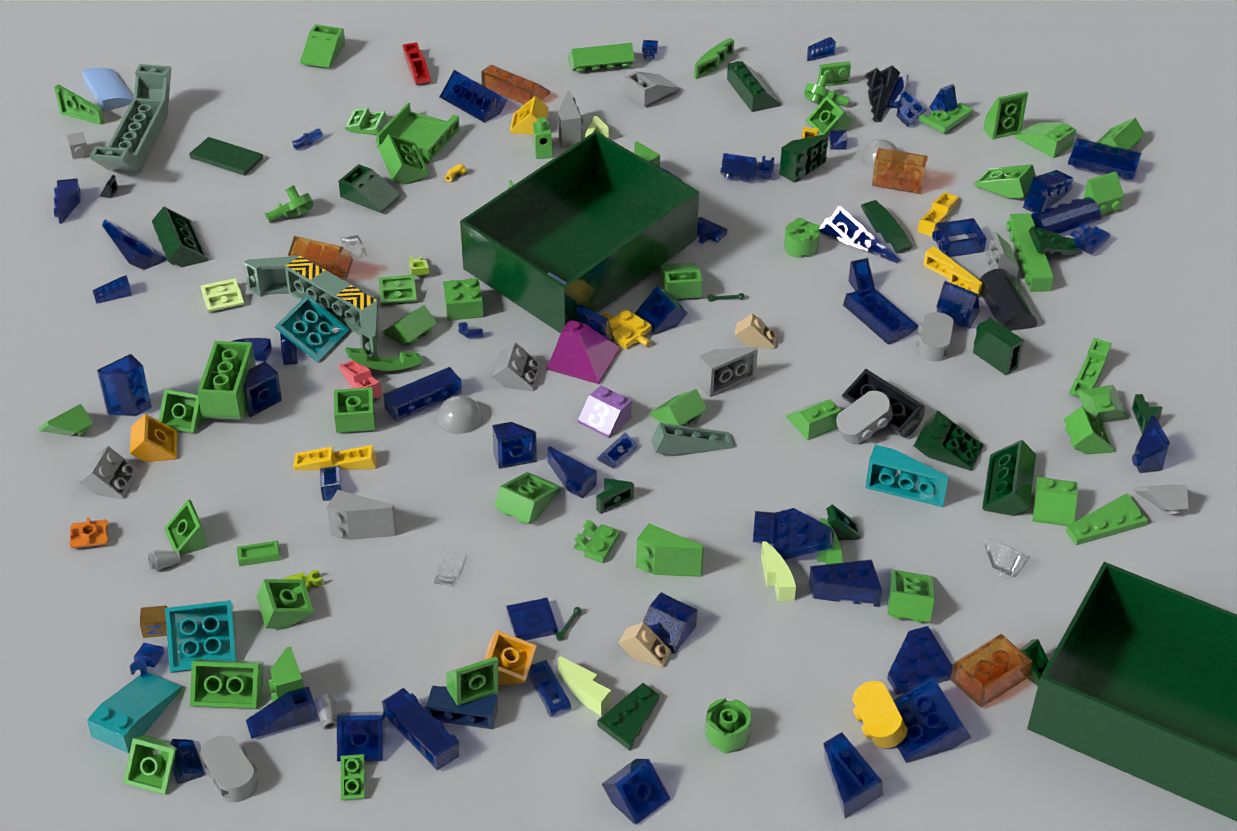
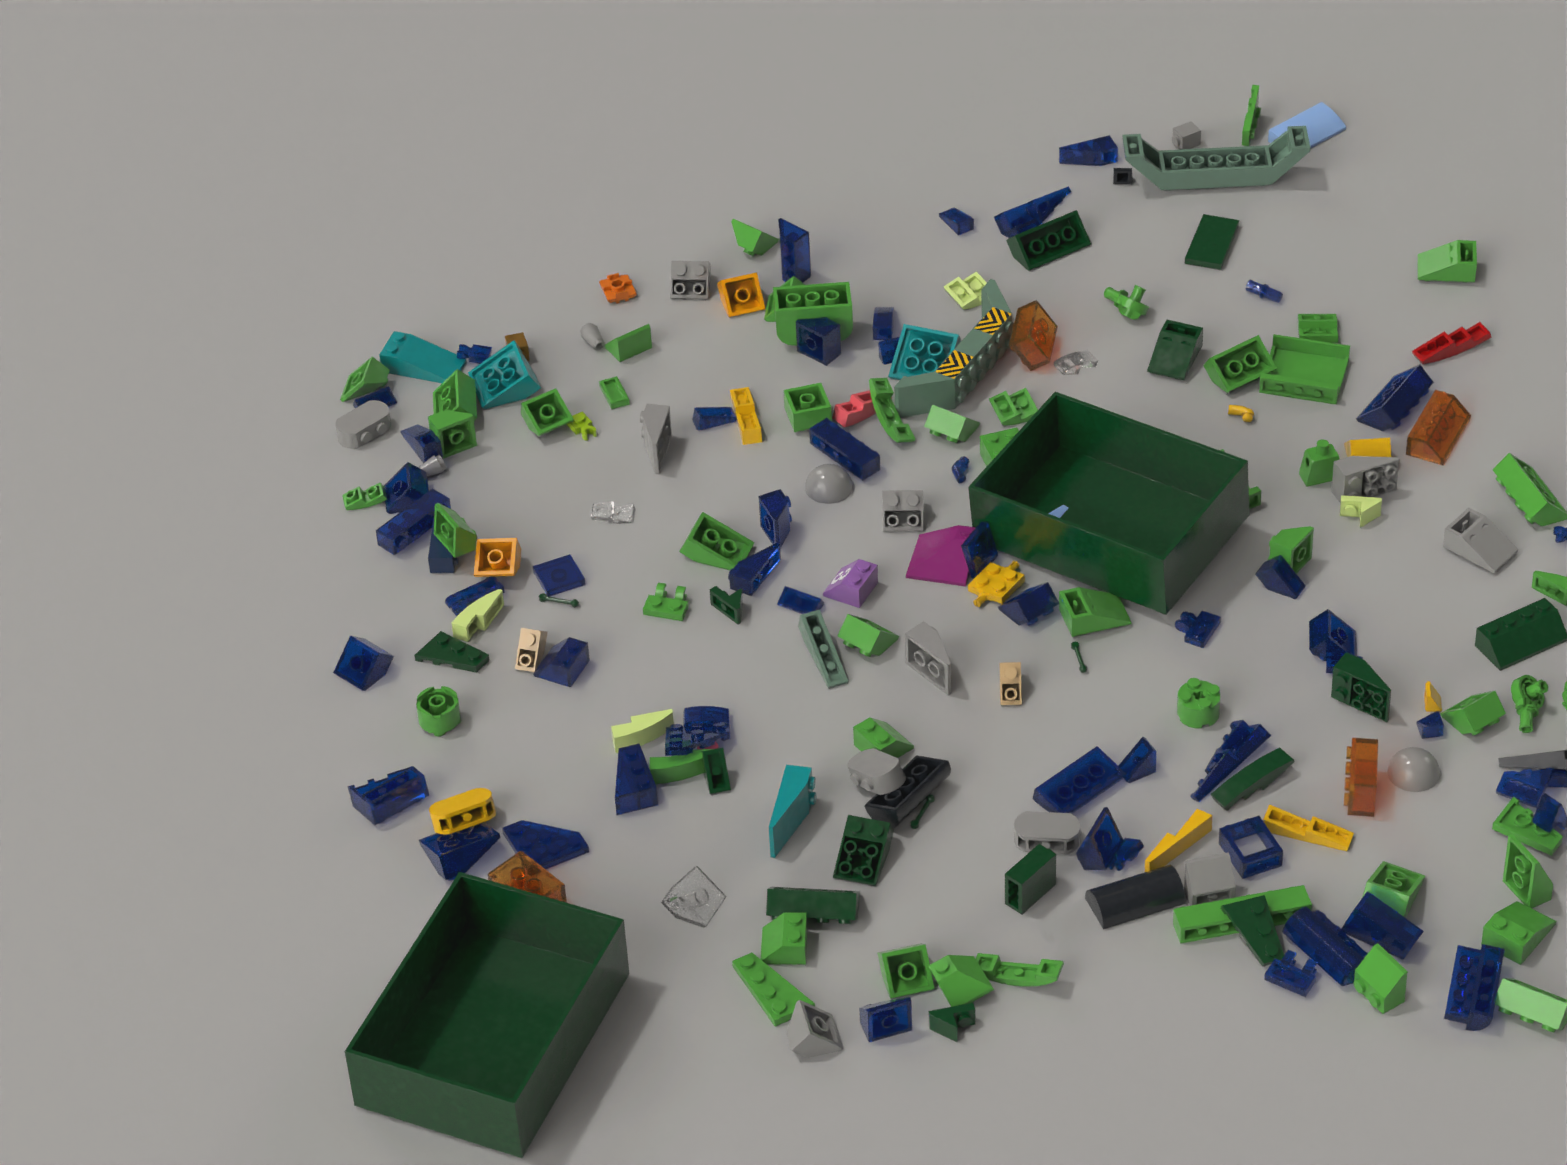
camera: 85 degrees right, 0 degrees up
bright green slope [636,523,704,577] -> none
bright green slope [887,569,935,623] -> none

